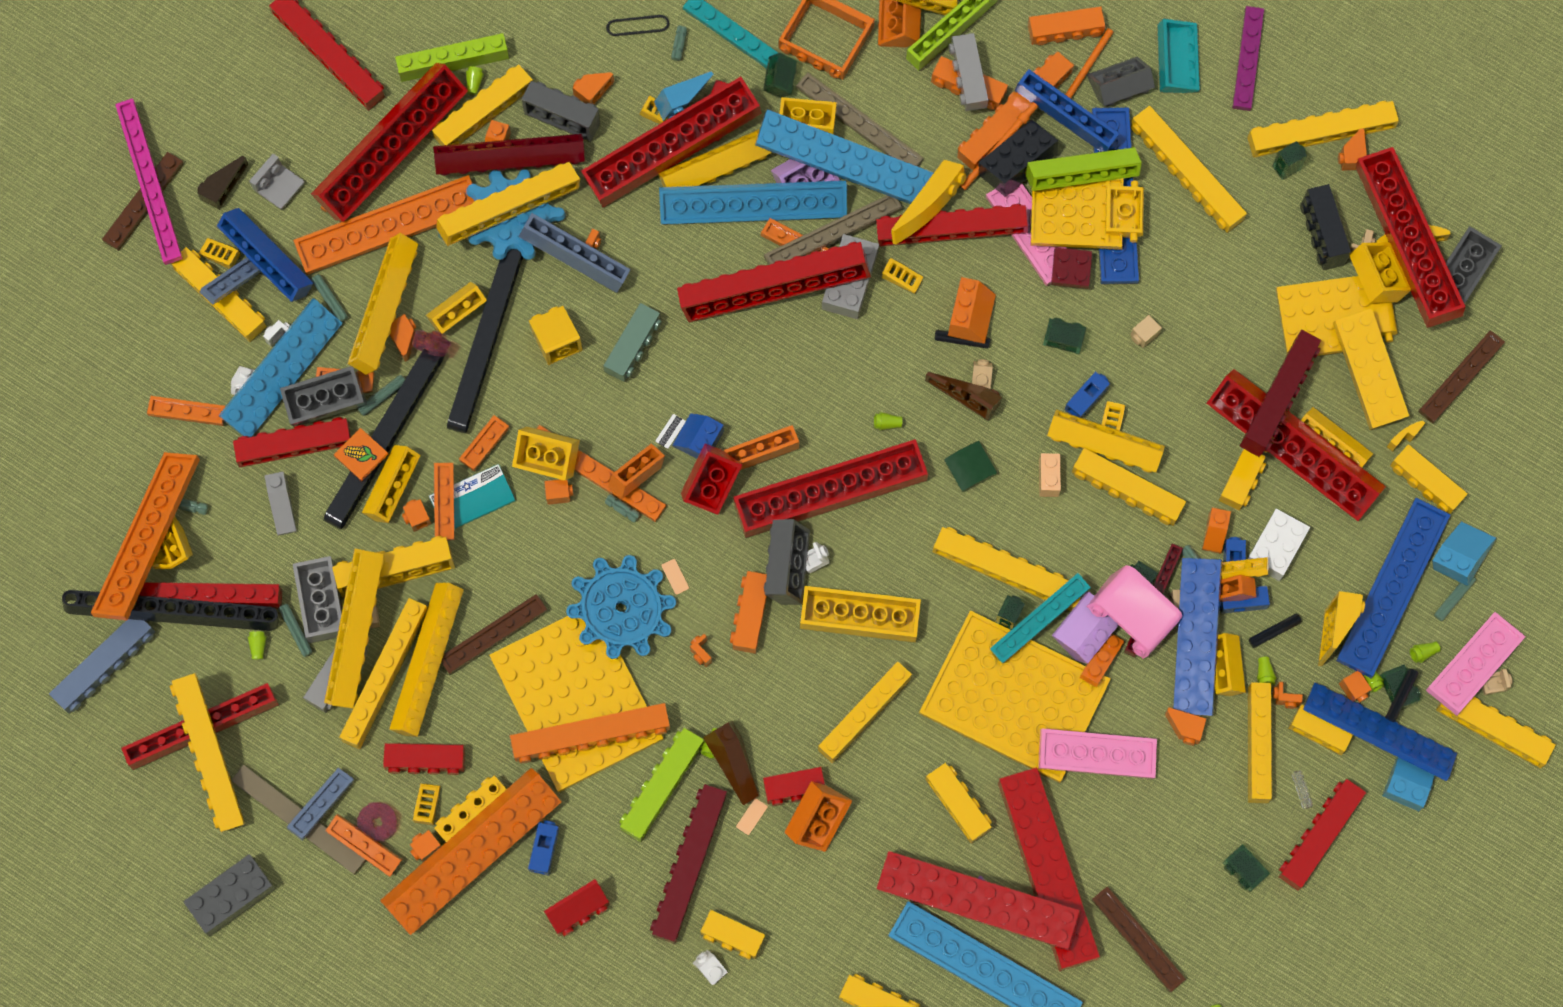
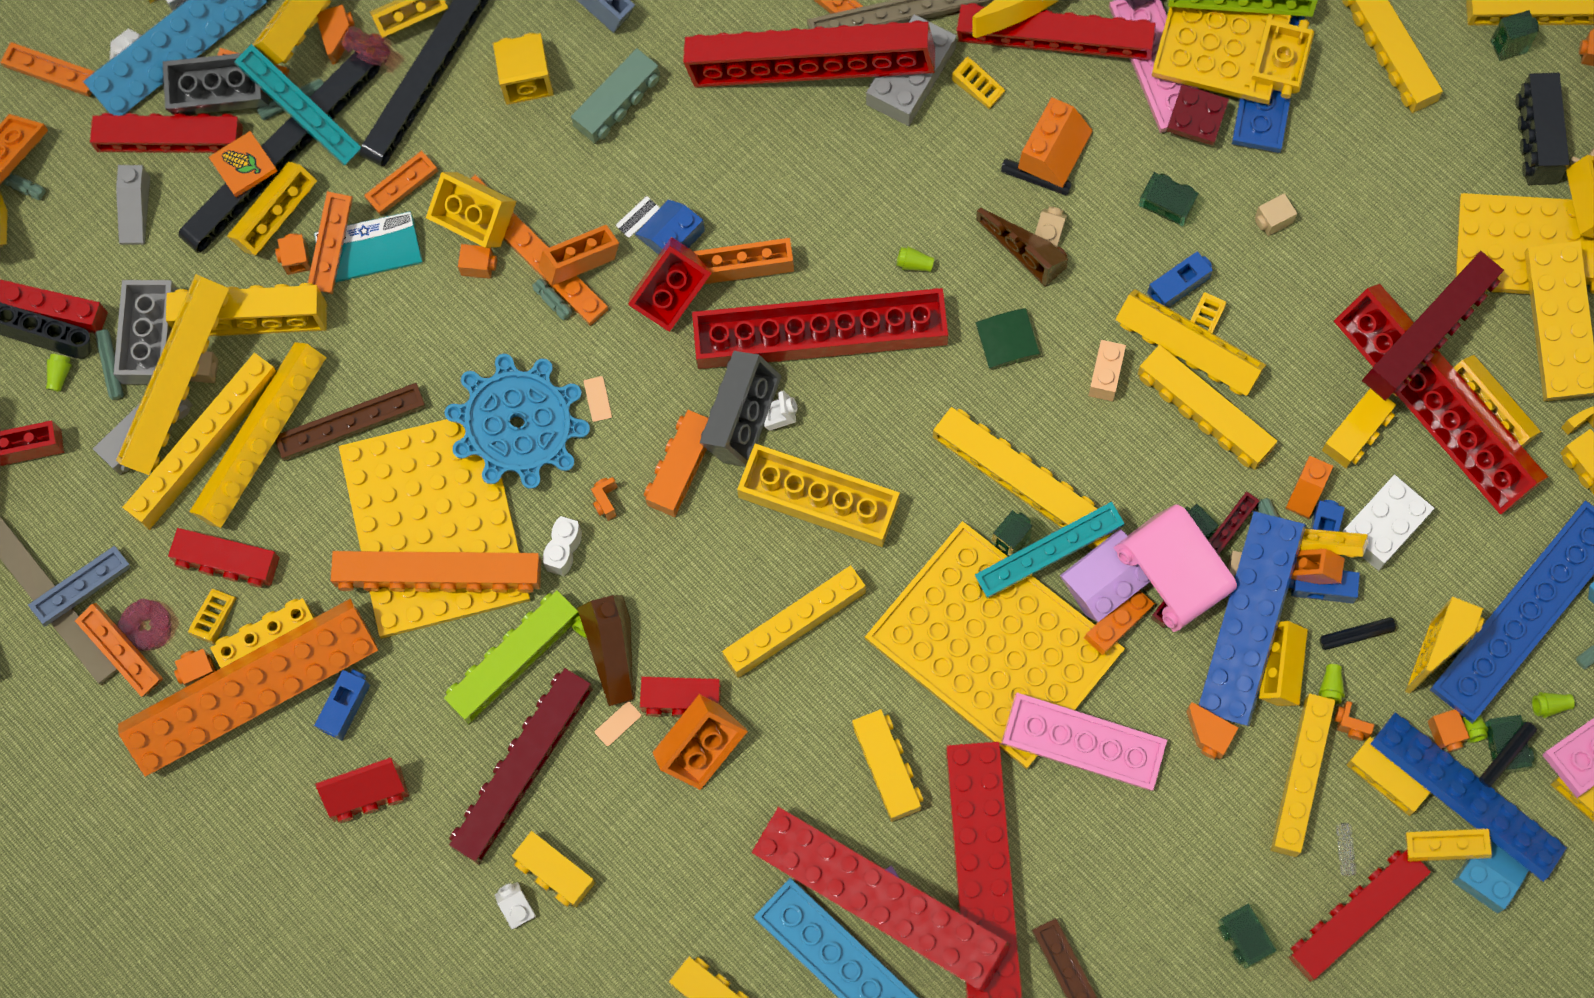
camera: 20 degrees right, 0 degrees up
none -> teal plate [234,44,361,166]
none -> white brick [543,516,582,576]
none -> yellow plate [1406,829,1492,861]

